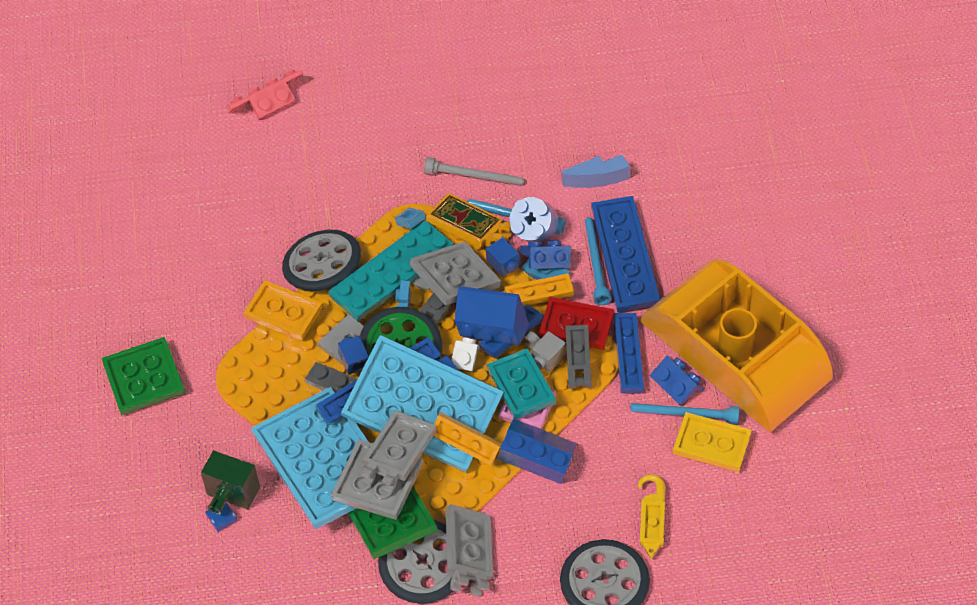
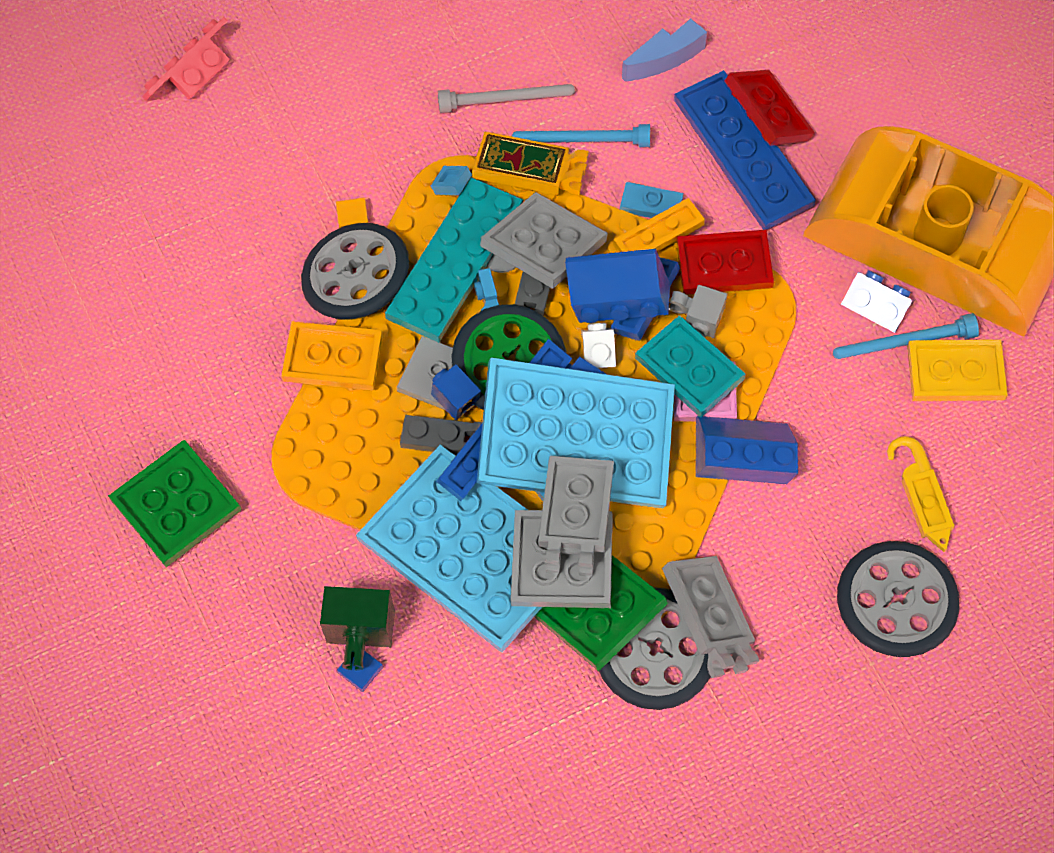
camera: 20 degrees left, 10 degrees up
light orange plate [434,412,502,466] -> none
blue brick [486,237,520,277] -> none
brick [510,197,559,243] -> none
blue bracket [520,240,571,269] -> none
dark grey plate [565,325,591,389] -> none
dark azure piece [585,217,611,306] -> none
blue plate [614,313,644,393] -> none
none -> light orange tile [336,197,368,228]
none -> red plate [724,70,815,146]

